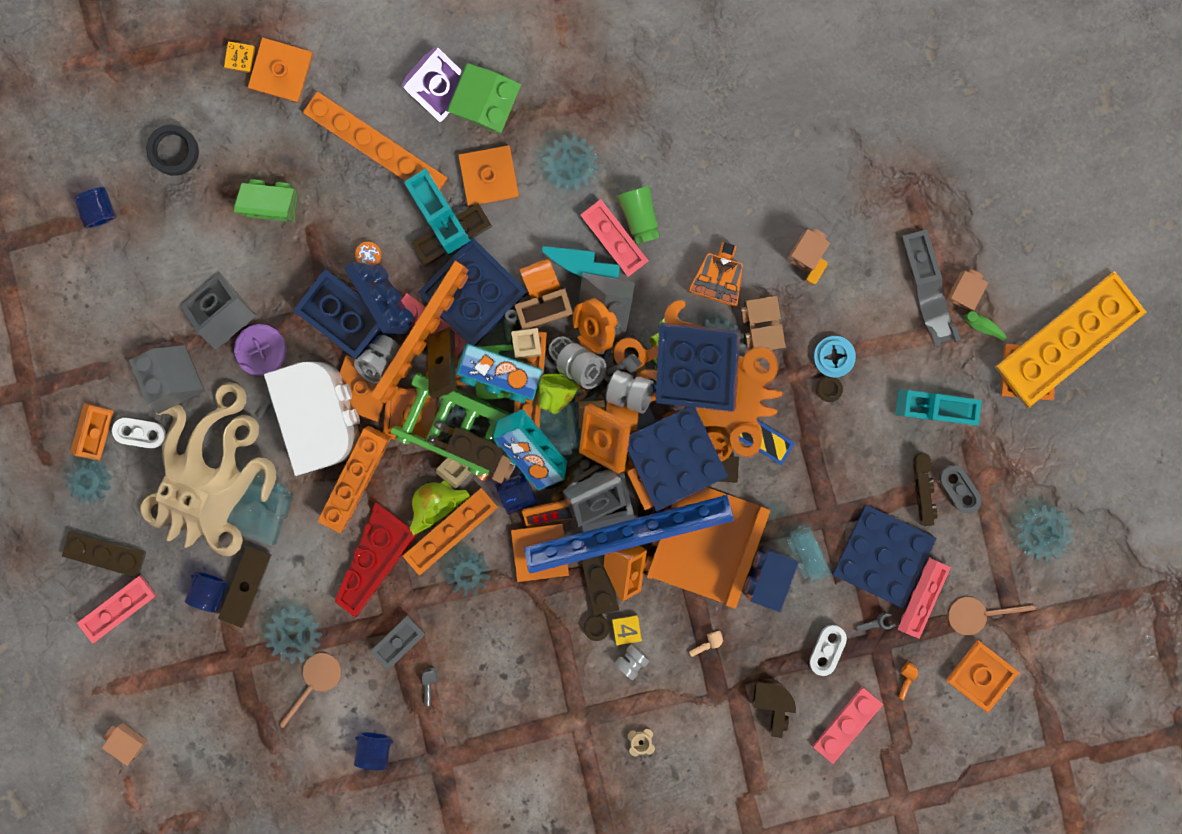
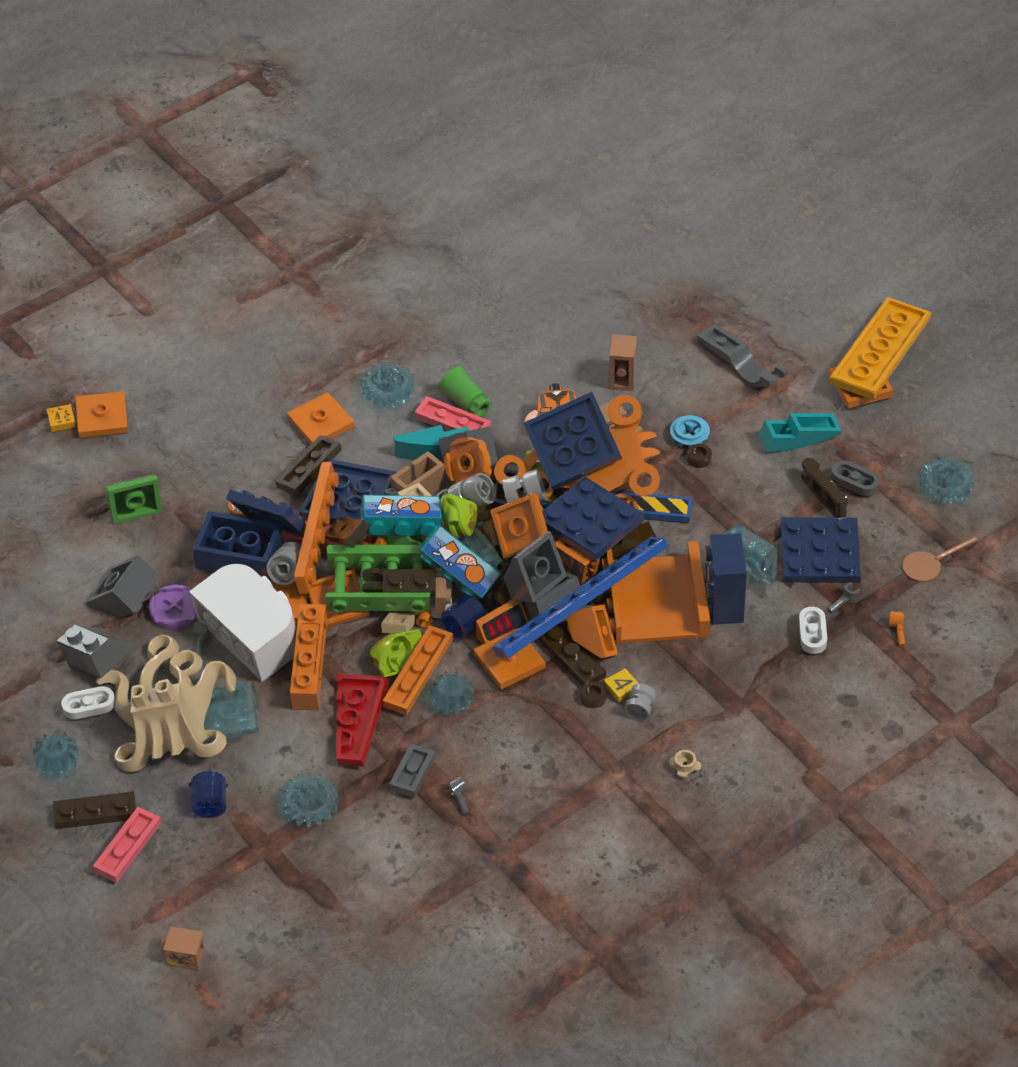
camera: 25 degrees left, 40 degrees down
orange slope [70,403,114,461] -> none
black tyre [146,124,199,176] -> none
dark brown tile [218,545,272,628] -> none
nougat piece [280,653,341,728] -> none
orange plate [303,91,448,191] -> none
clear blue piece [354,732,393,771] -> none
slope [401,47,463,122] -> none
teal slope [404,168,471,254] -> none
bright green slope [446,63,521,133] -> none
orange piece [519,258,561,299] -> none
dark grey hand [607,354,642,375] -> none
light nougat hand [689,631,723,657] -> none
dark brown brick [752,679,796,738] -> none
light orange tile [804,258,828,286] -> none
coral plate [812,687,883,764] -> none
coral plate [898,558,951,639] -> none
orange plate [945,640,1020,713] -> none
nougat brick [946,269,988,312] -> none
bright green bar [962,311,1007,341] -> none

